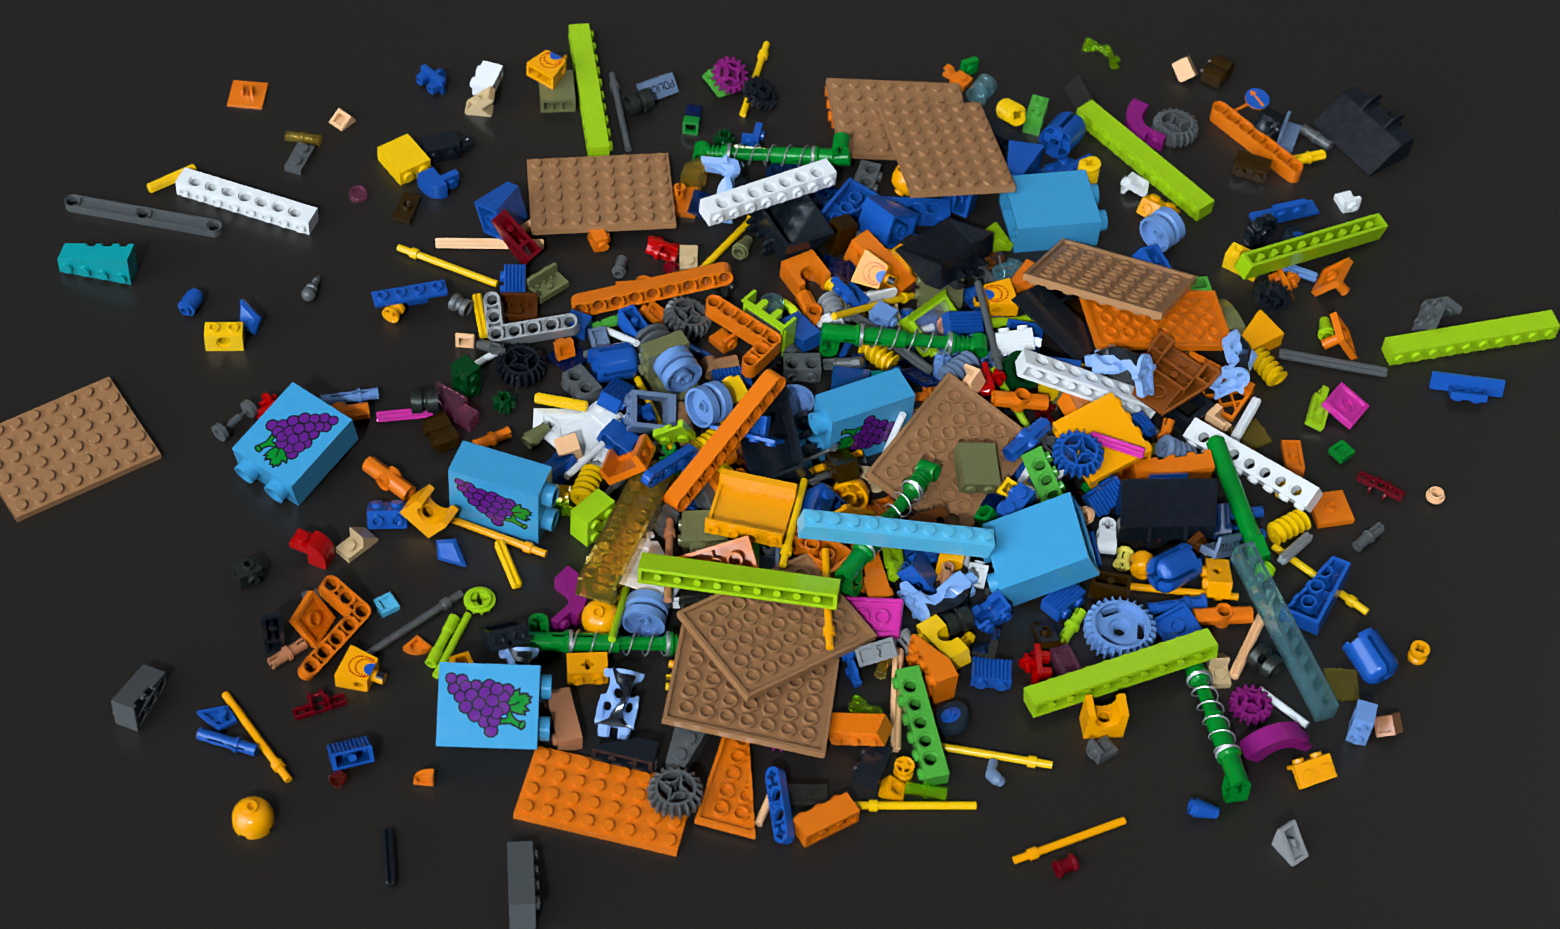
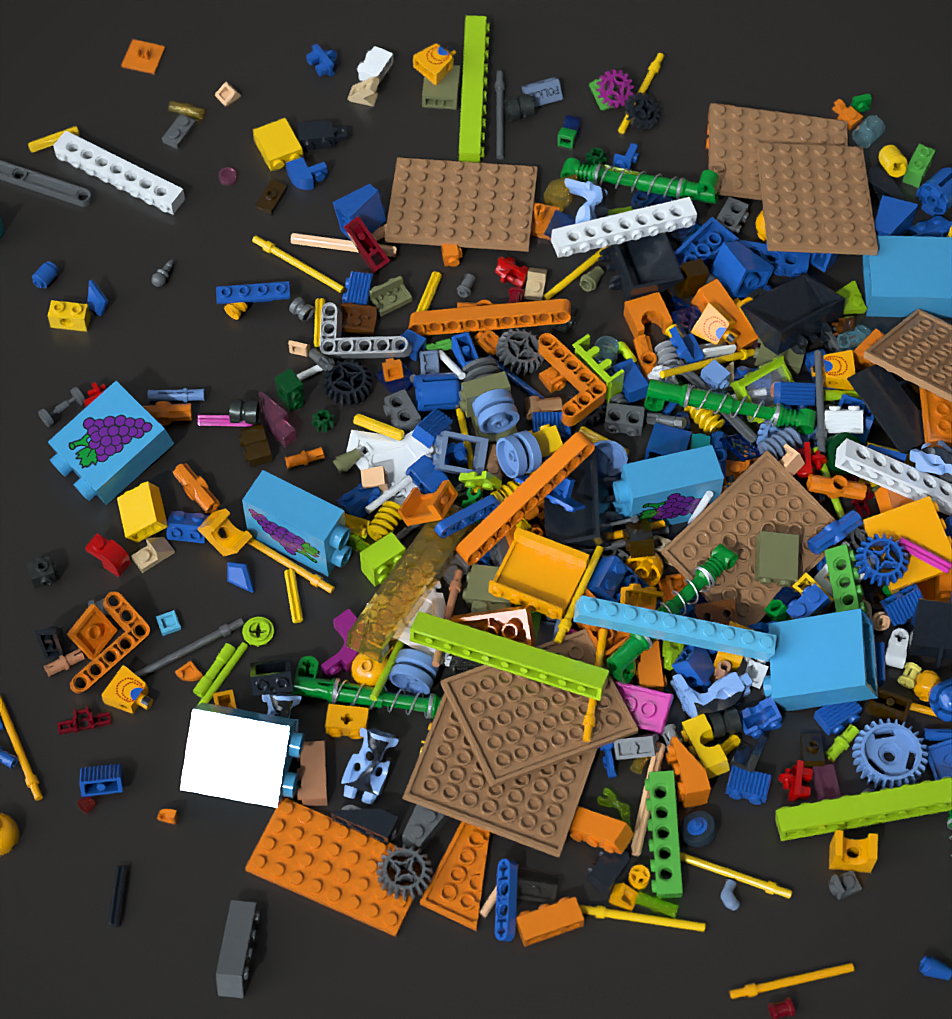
camera: 15 degrees right, 10 degrees up
none -> yellow brick [117,481,168,543]
none -> yellow axle [416,271,441,312]

